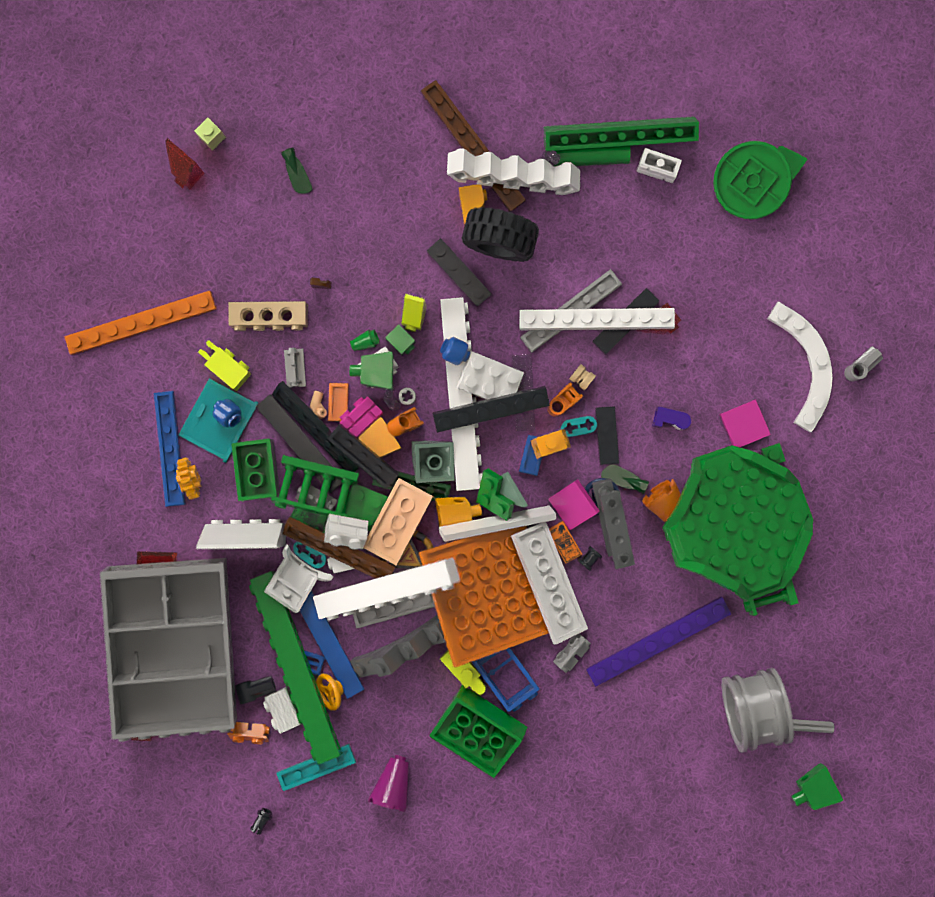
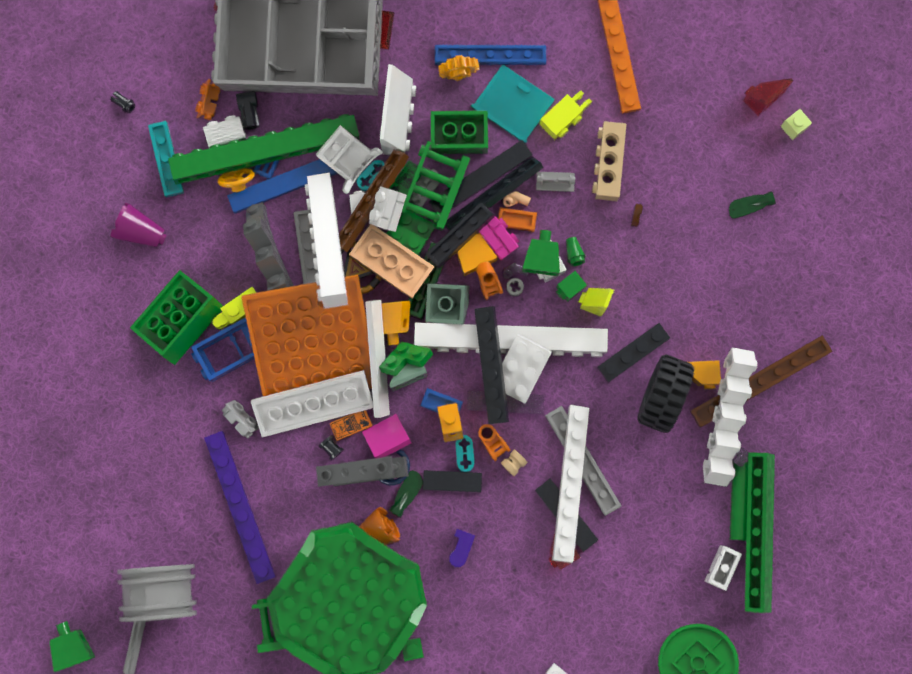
camera: 95 degrees right, 5 degrees down
blue head [213,399,241,427] -> none
blue head [440,337,470,365] -> none
dark pink tile [719,399,771,447] -> none

